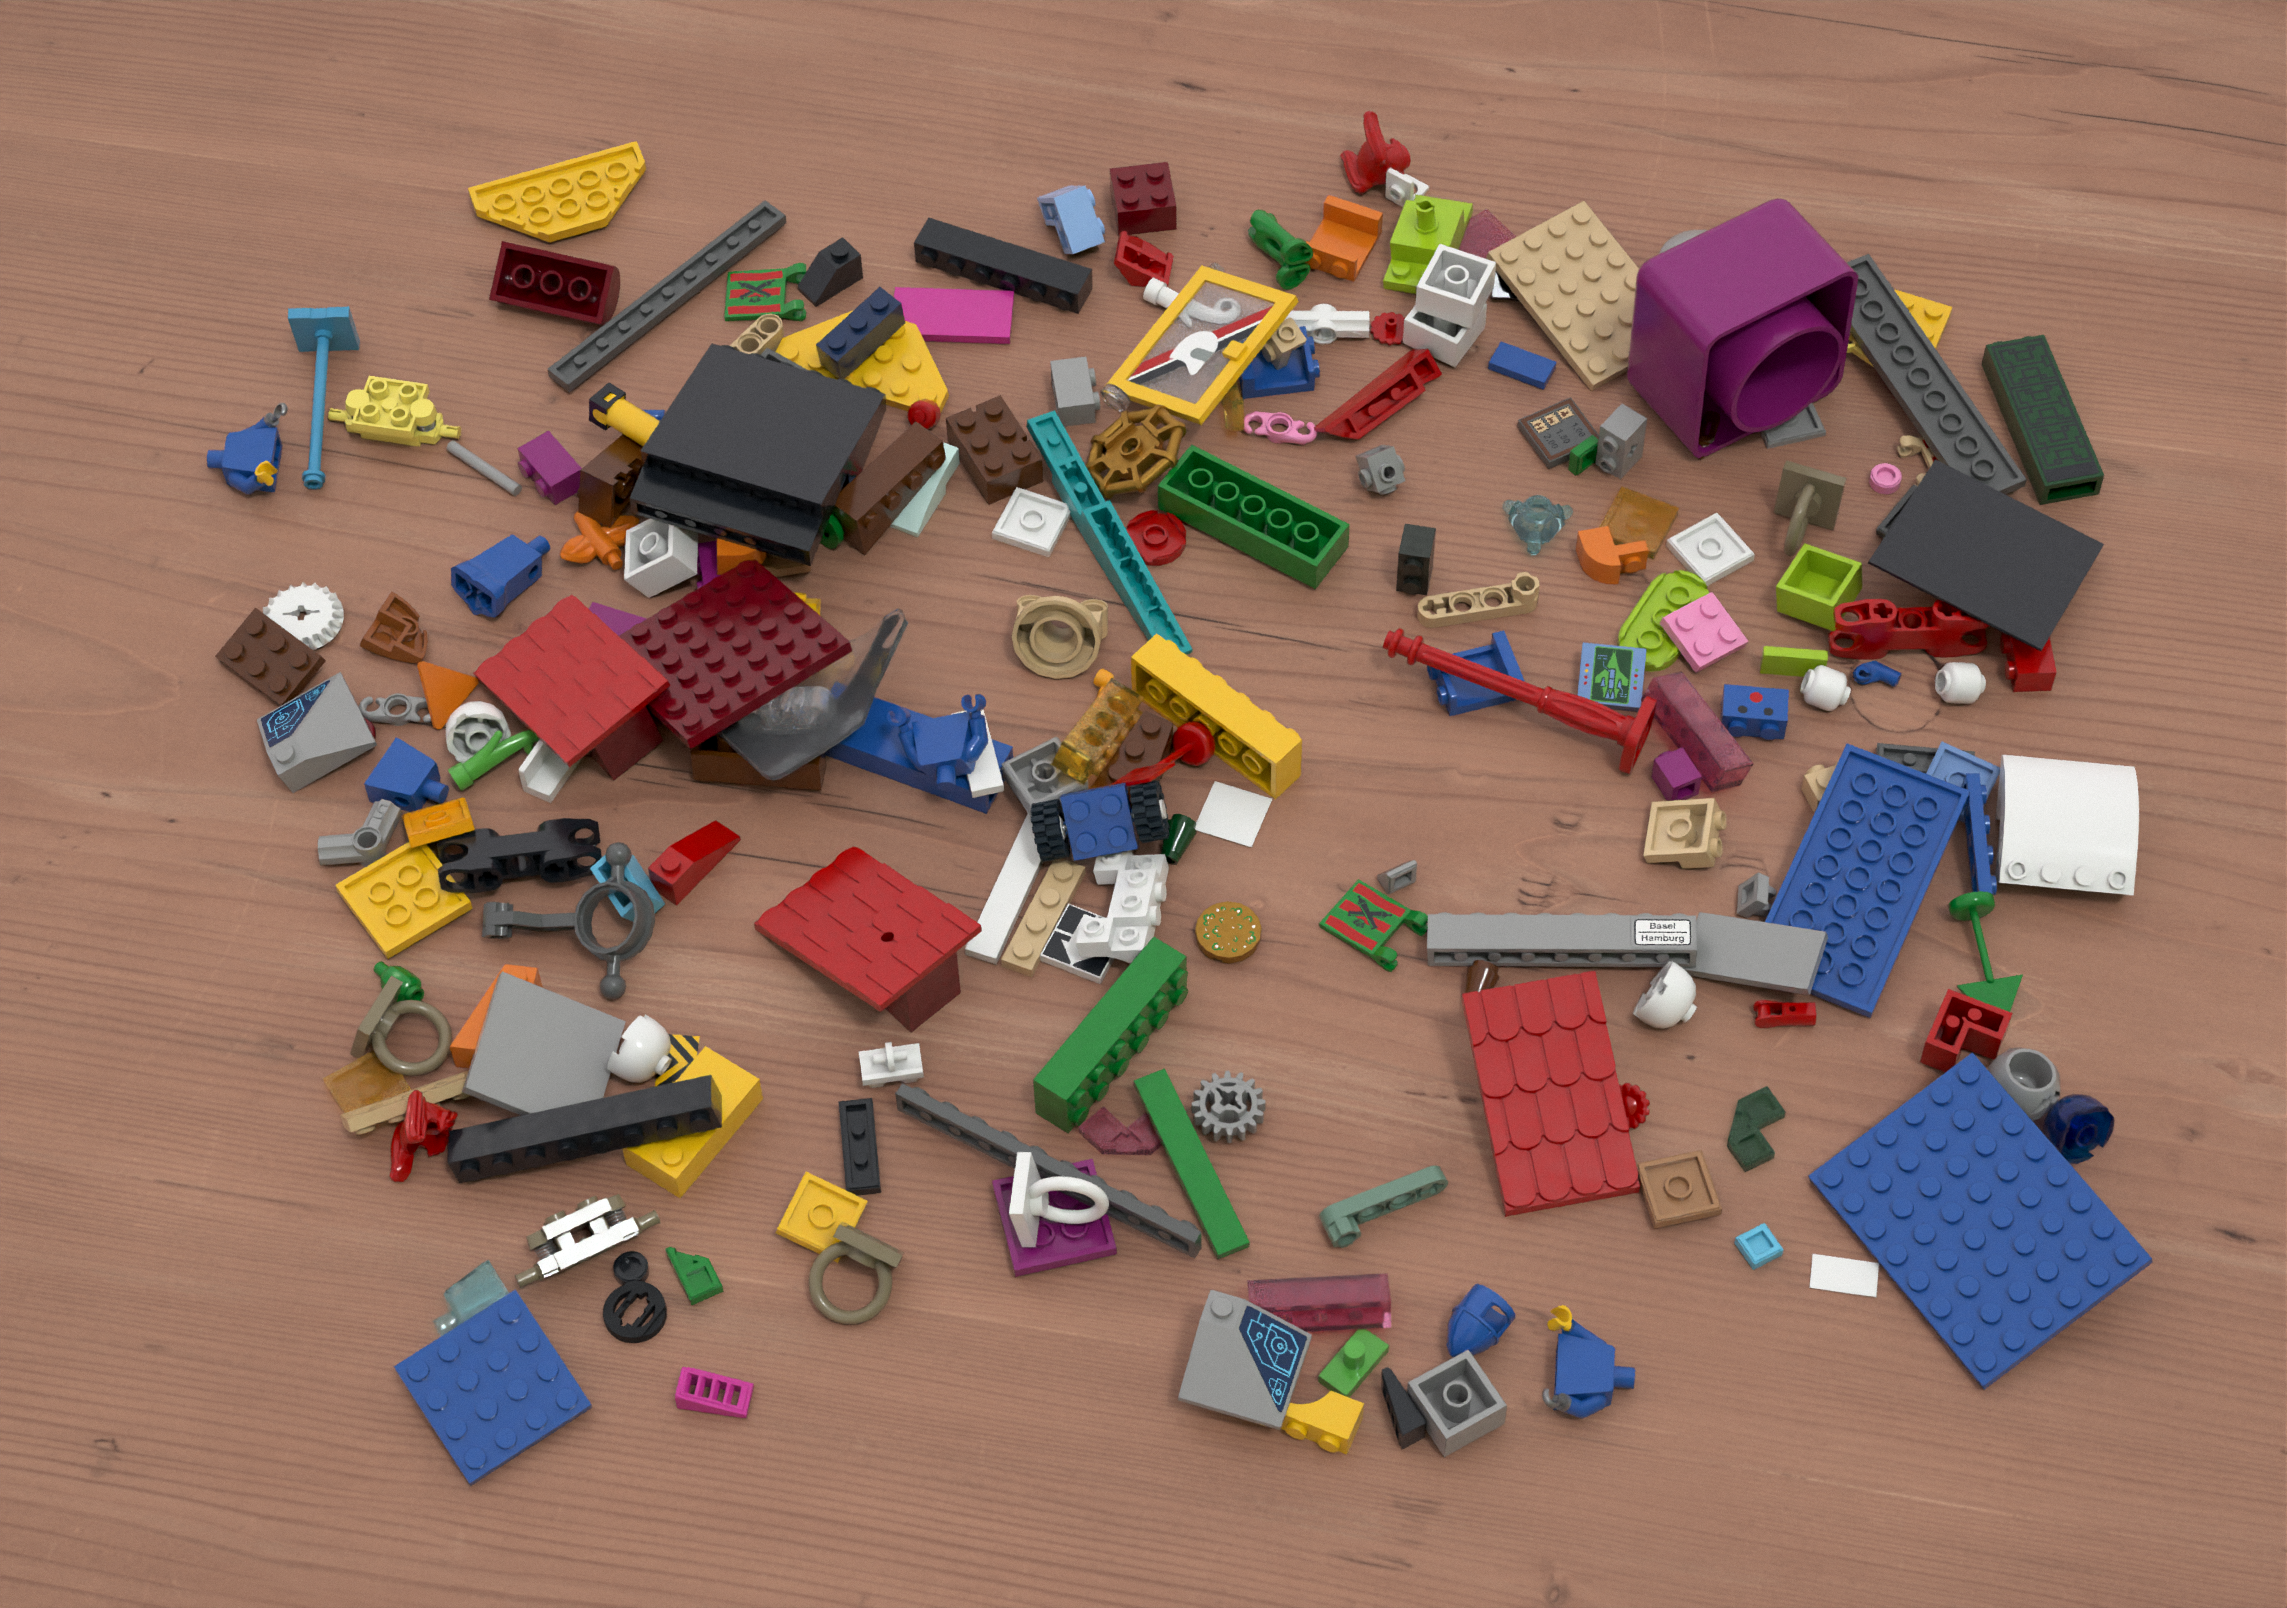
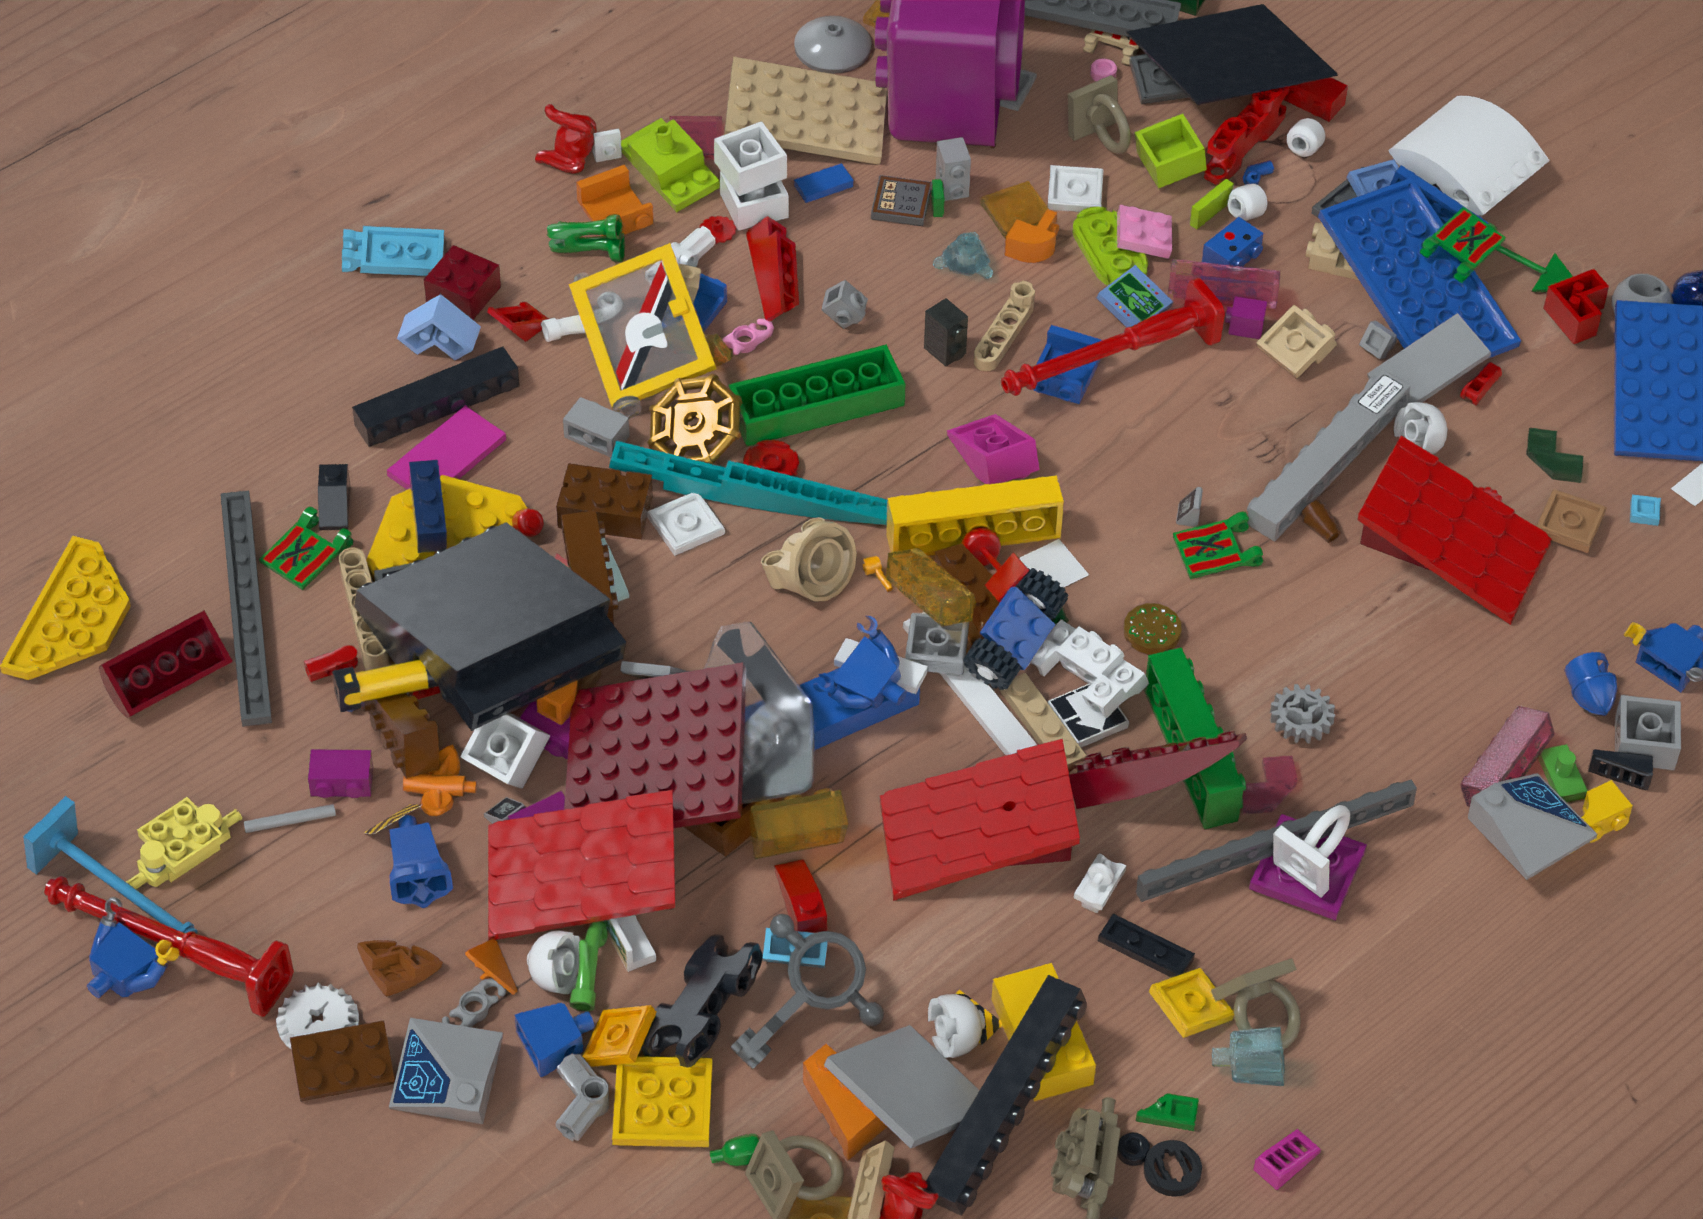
camera: 55 degrees left, 5 degrees down
green tile [1133,1068,1250,1259] -> none
sand green beam [1319,1166,1448,1248] -> none
none -> red piece [44,876,294,1017]
none -> red bar [304,645,358,682]
none -> medium azure tile [342,226,444,276]
none -> sticker [364,804,421,834]
none -> slope [484,797,526,824]
none -> light grey tile [620,661,688,679]
none -> clear yellow slope [749,788,849,859]
none -> dark pink slope [947,414,1040,484]
none -> dark red wedge [1069,731,1247,809]
none -> clear light blue torso [1212,1027,1285,1086]
none -> green flag [1419,207,1506,283]

